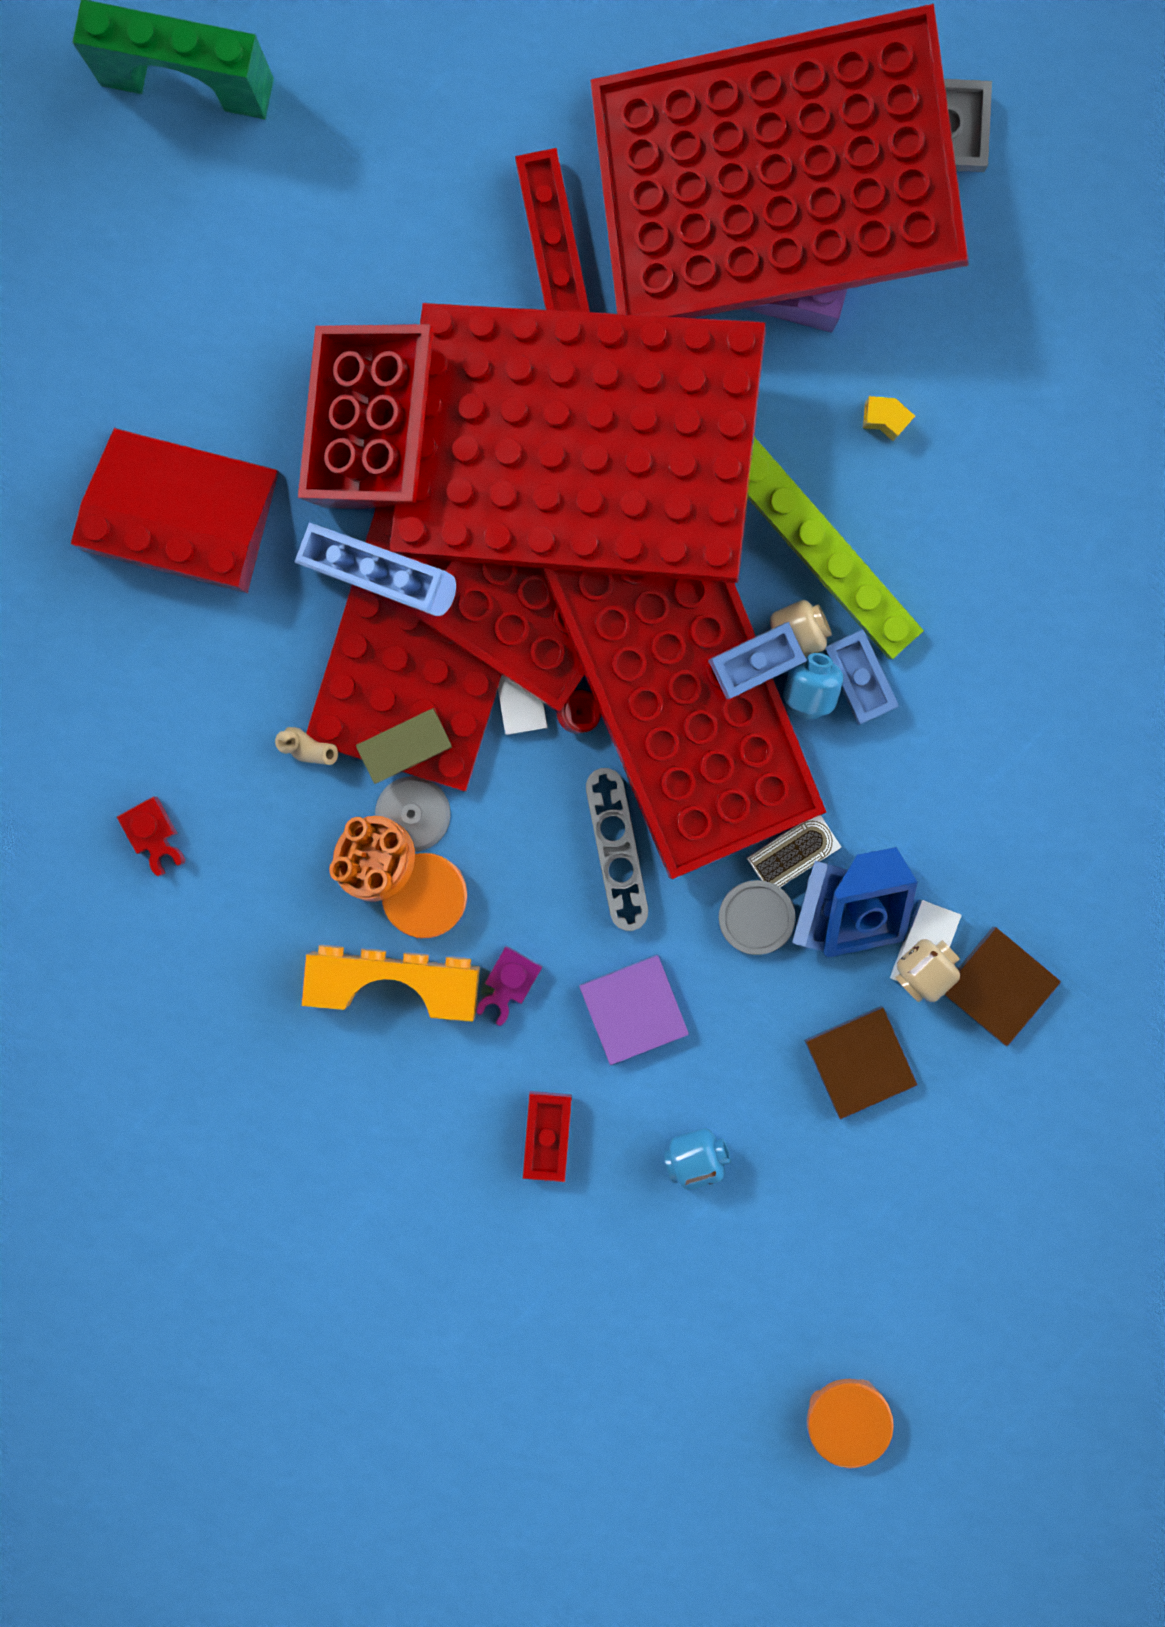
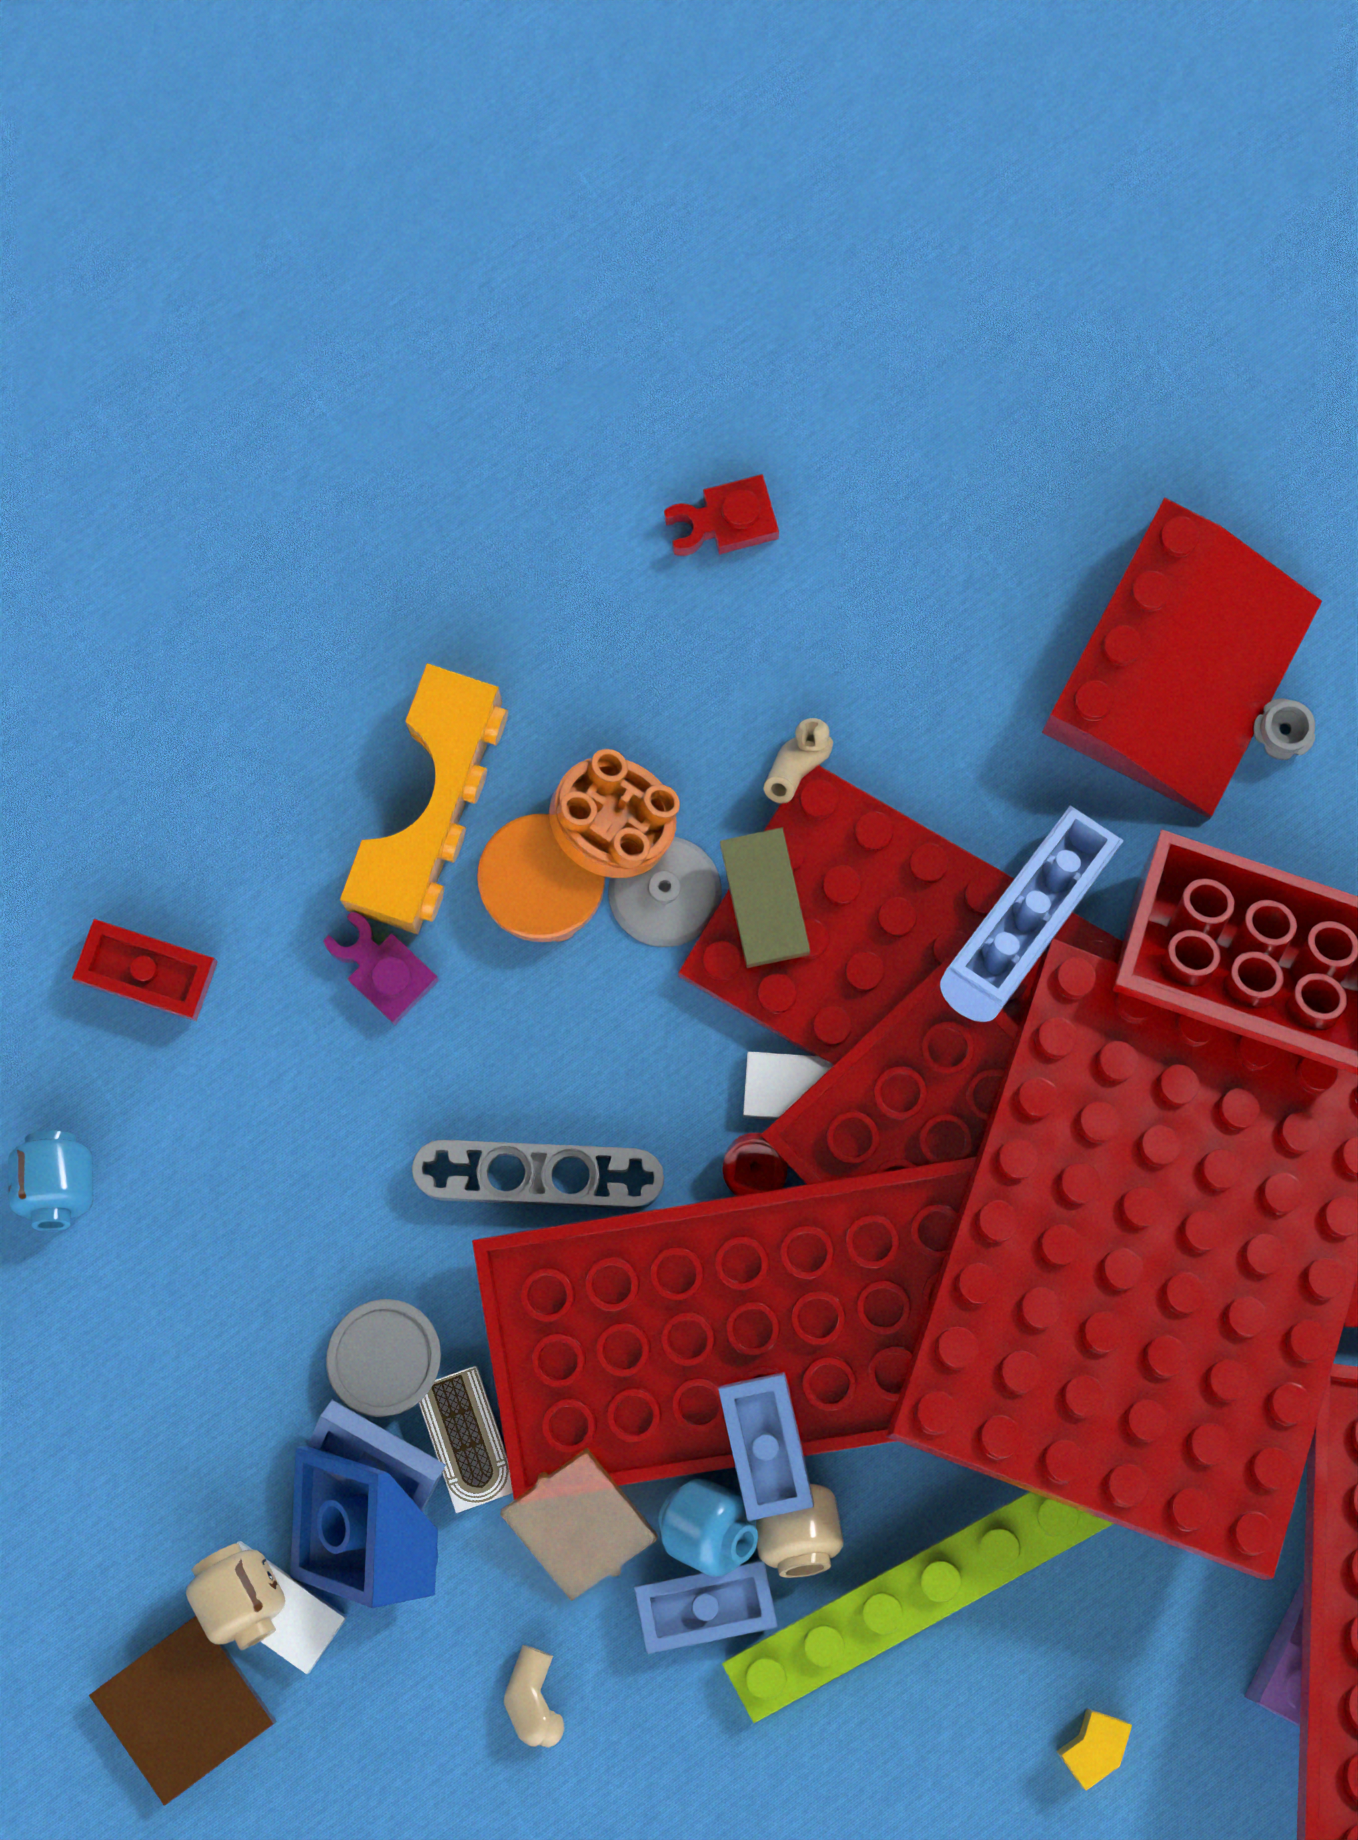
camera: 105 degrees right, 10 degrees down
medium lavender tile [579,954,689,1065] -> none
reddish brown tile [804,1006,918,1119] -> none
none -> clear orange piece [500,1448,658,1601]
none -> tan arm [504,1645,564,1748]
none -> light grey plate [1254,698,1315,760]

